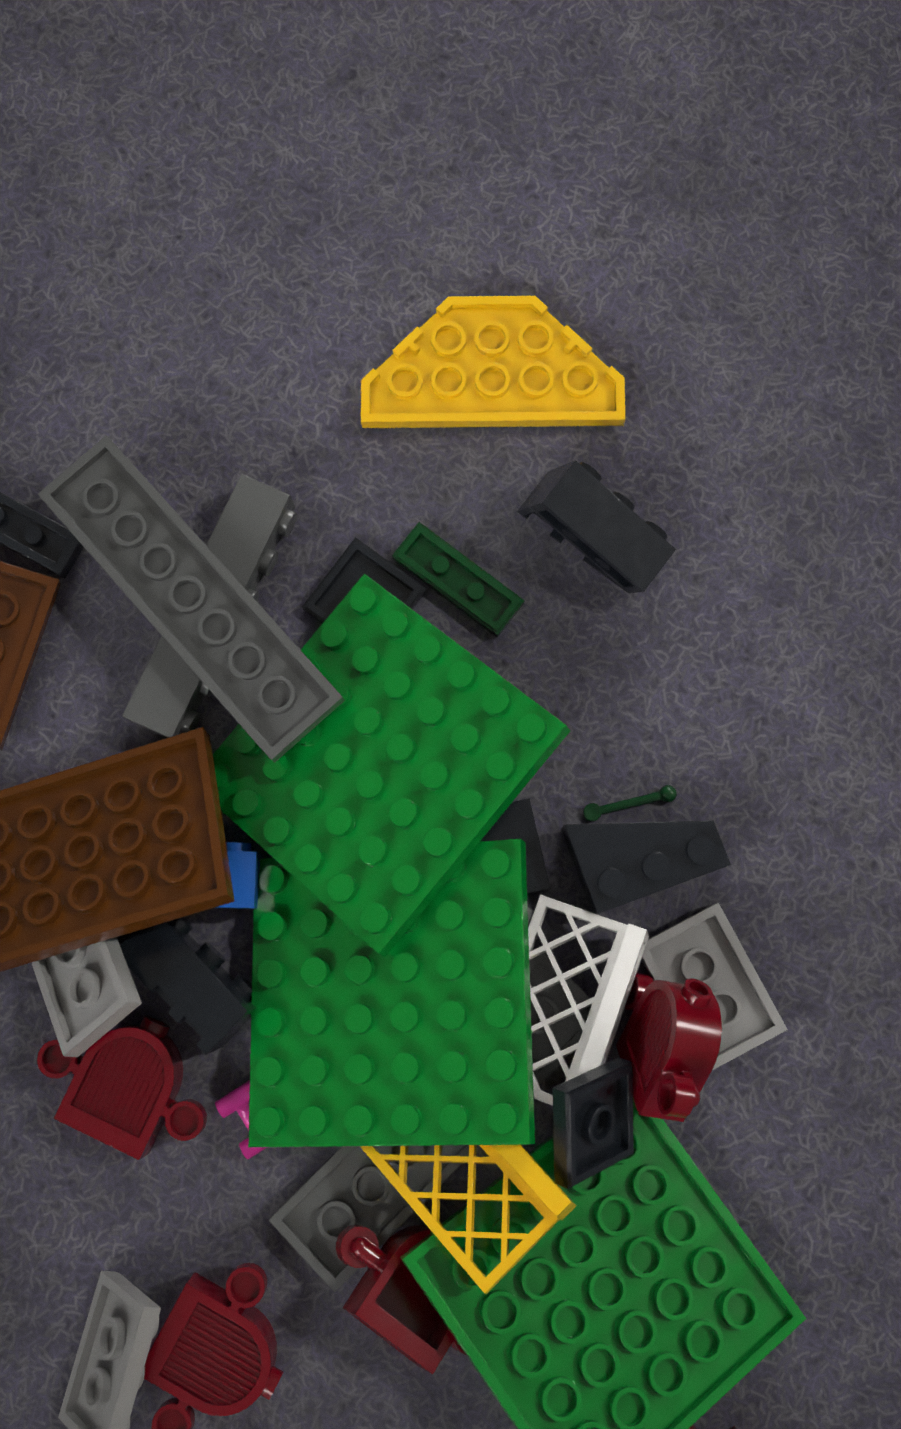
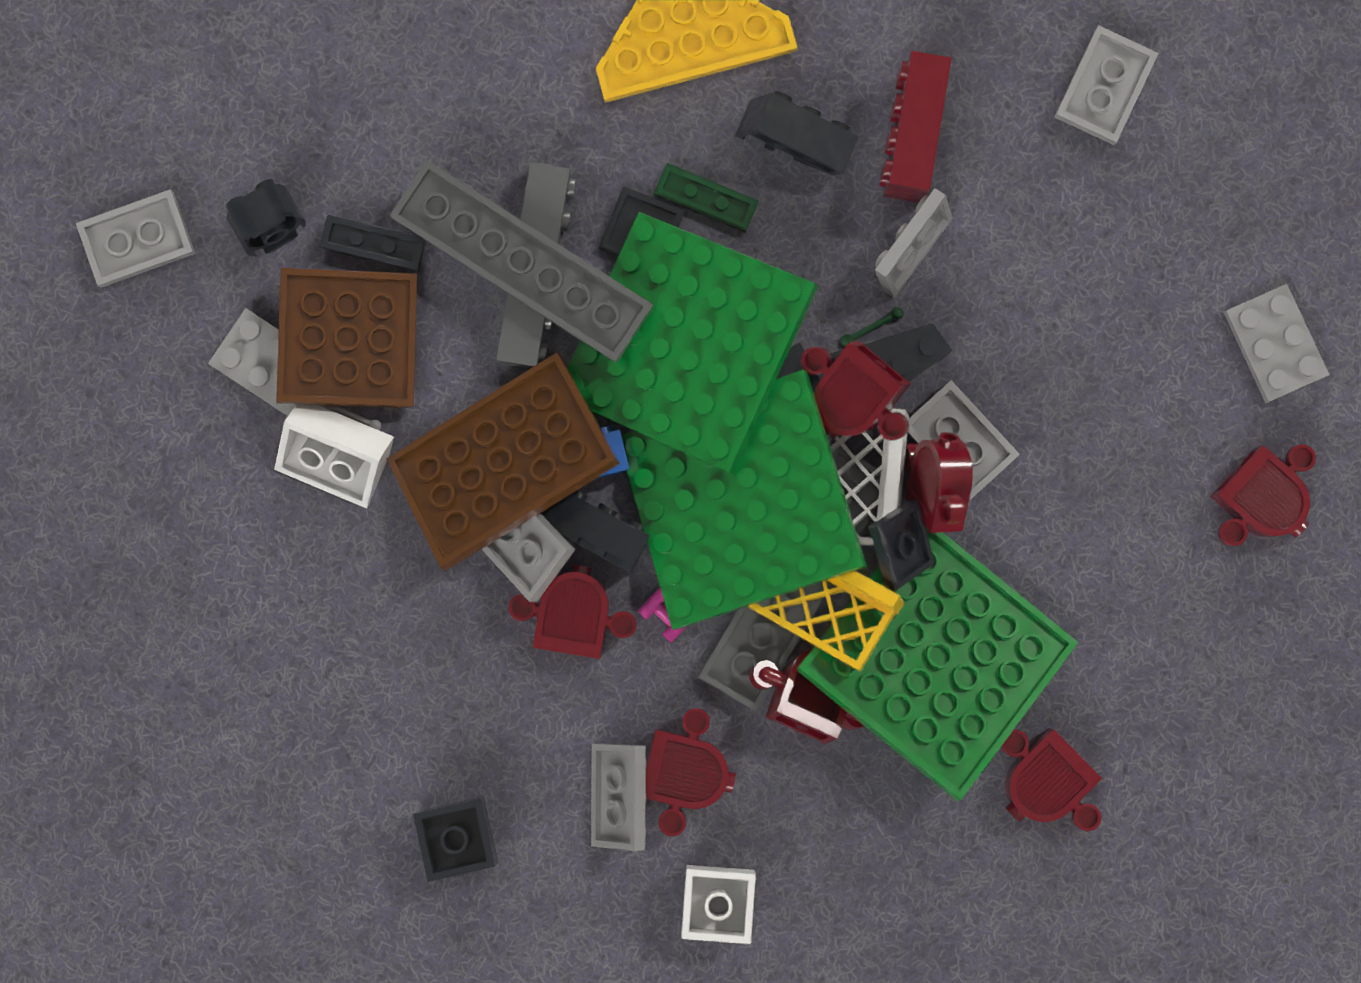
camera: 20 degrees left, 5 degrees up
none -> dark red piece [801,341,911,441]
none -> light grey plate [875,188,953,298]
none -> dark red brick [879,51,952,203]

